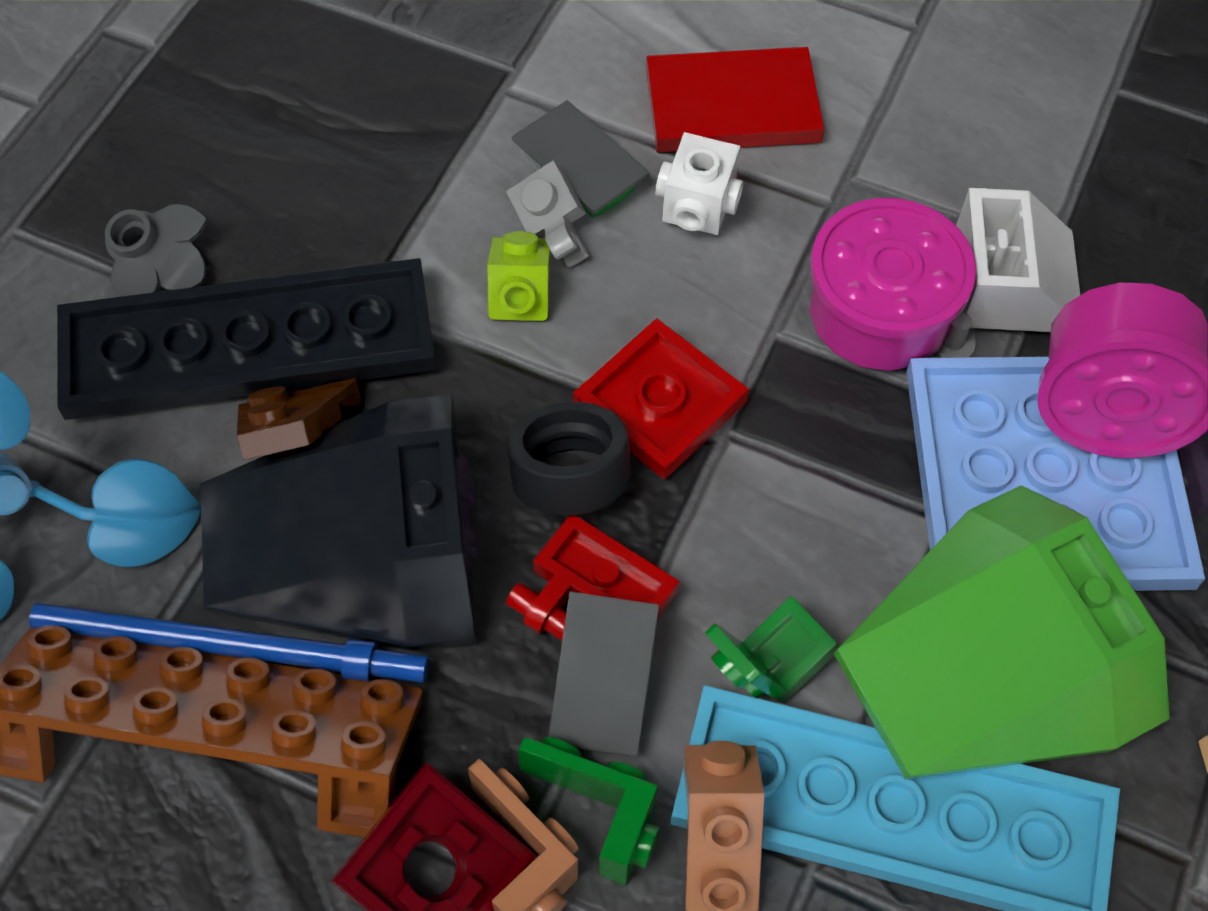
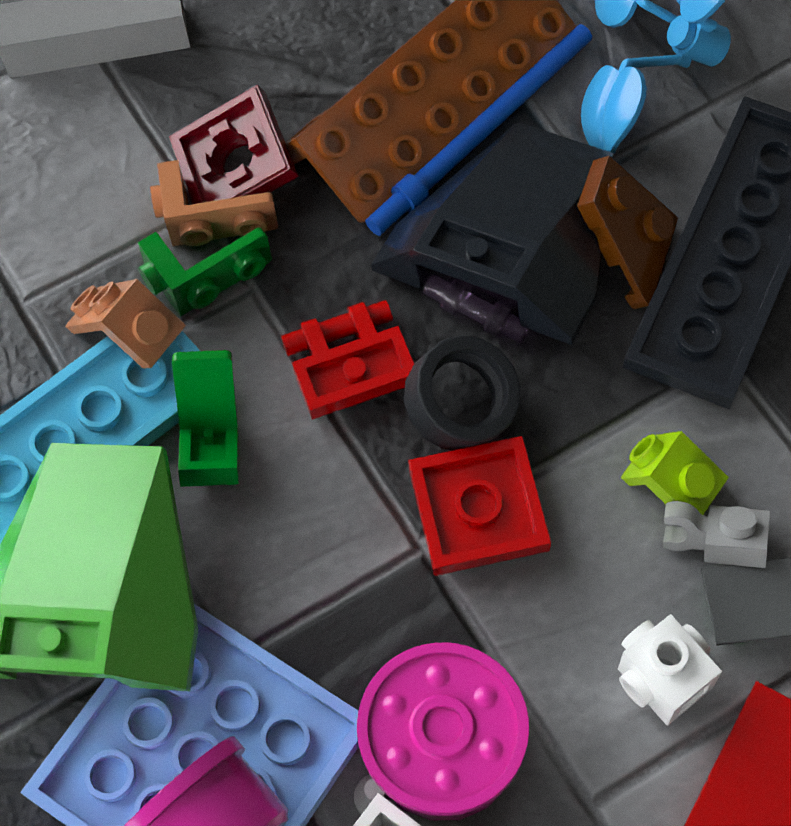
camera: 130 degrees right, 5 degrees up
dark grey piece [548,591,659,757] -> none

